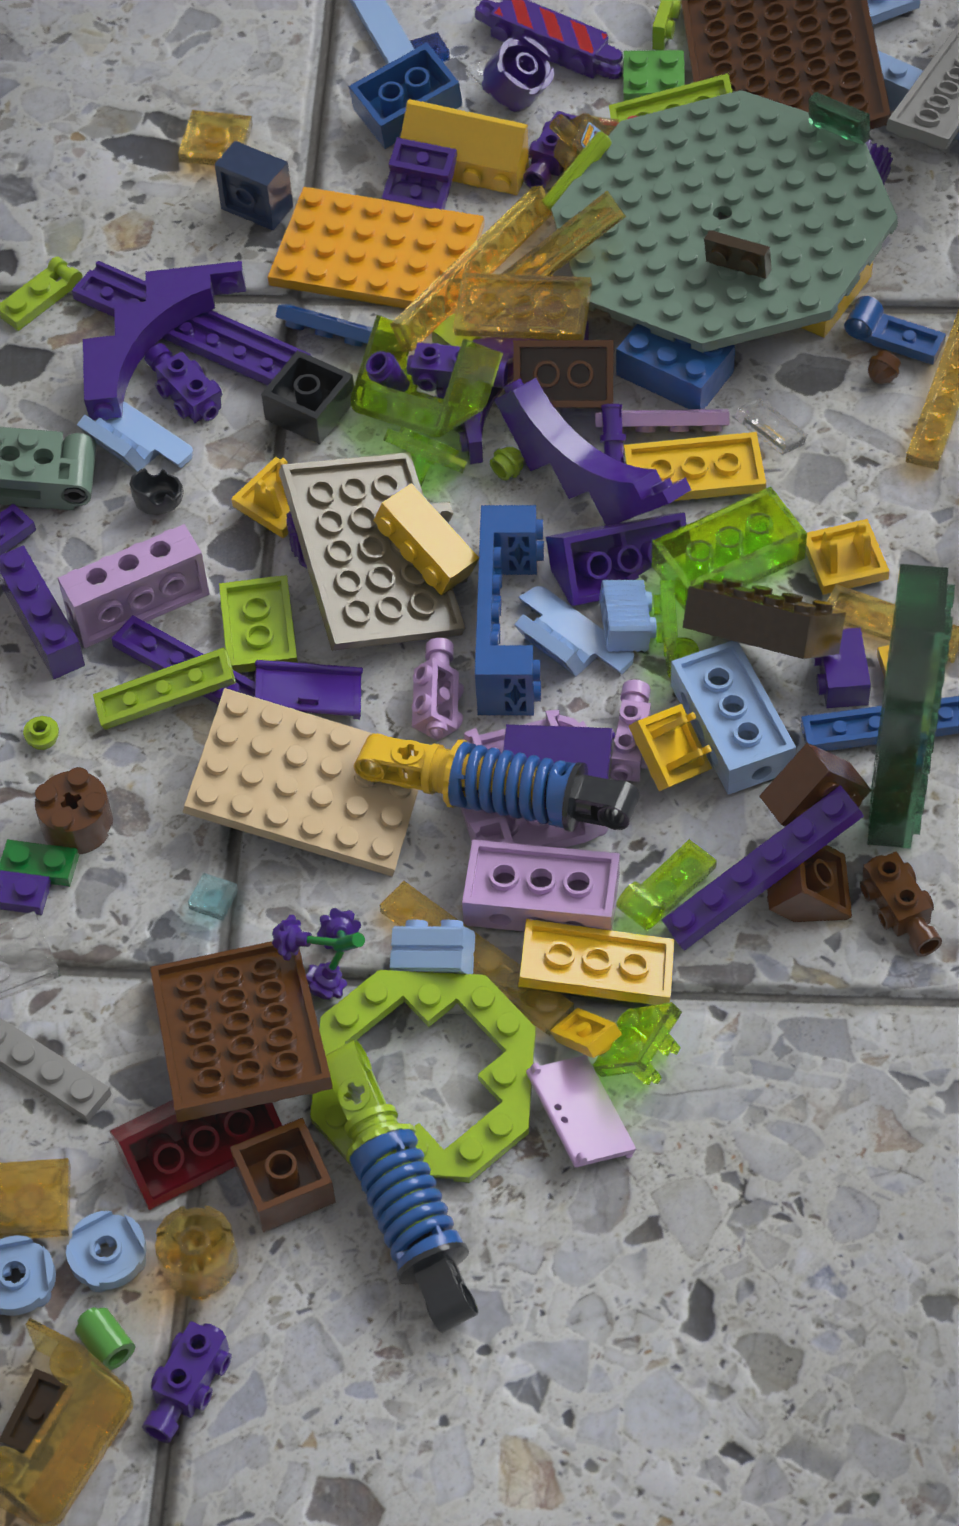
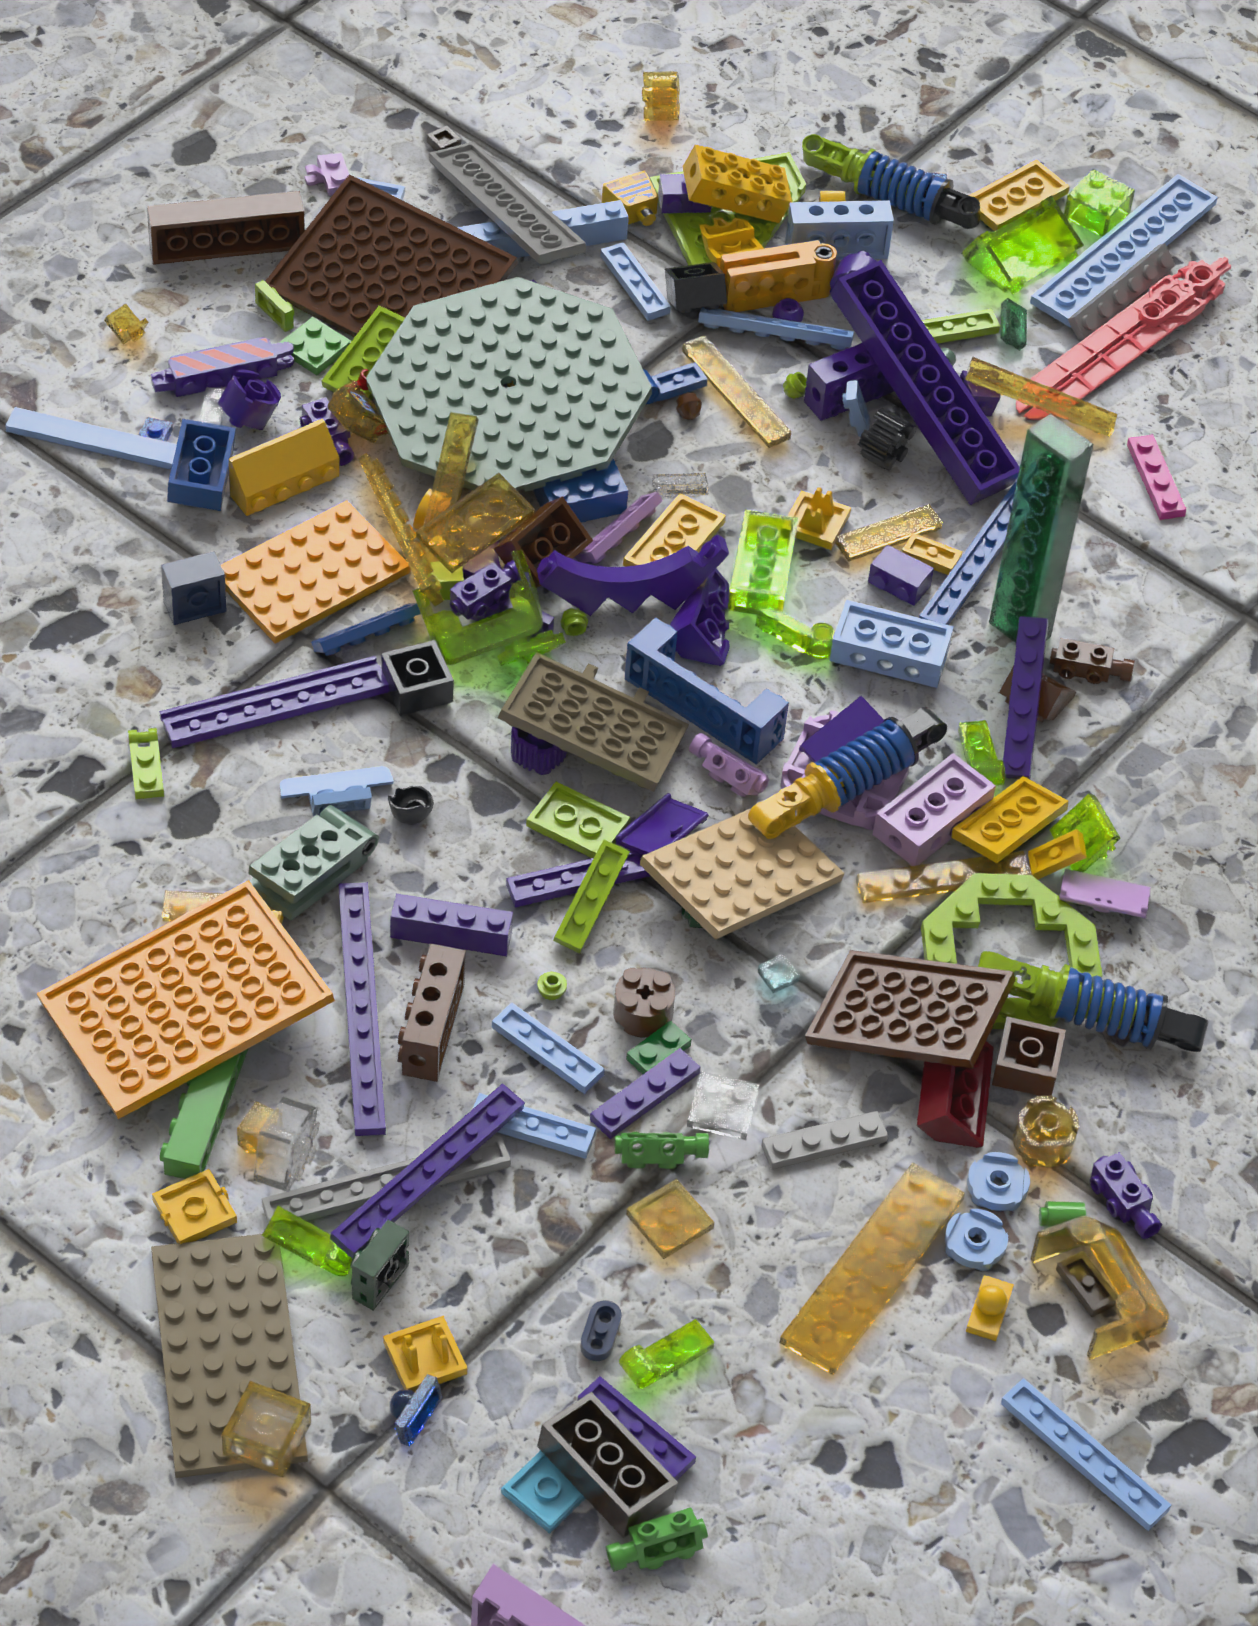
camera: 60 degrees left, 5 degrees down
lavender brick [58,524,210,649] -> none
dark purple arch [82,261,246,421] -> none
dark purple brick [144,343,223,423] -> none
clear yellow plate [178,110,253,166] -> none
yellow plate [231,457,290,539] -> none
dark purple plant [272,908,365,1000] -> none
dark purple cone [366,351,410,395] -> none
yellow brick [373,483,479,595] -> none
dark purple slope [381,138,457,210] -> none
light blue brick [390,920,475,974] -> none
light blue plate [514,586,634,676] -> none
lime axle [542,131,612,211] -> none
light blue brick [599,580,657,652] -> none
dark purple pin [600,404,626,463] -> none
lavender brick [610,680,651,782] -> none
yellow plate [628,704,712,792] -> none
dark brown brick [682,578,846,659] -> none
dark brown plate [704,230,772,279] -> none
reddish brown brick [759,743,872,826] -> none
clear green plate [808,92,870,145] -> none

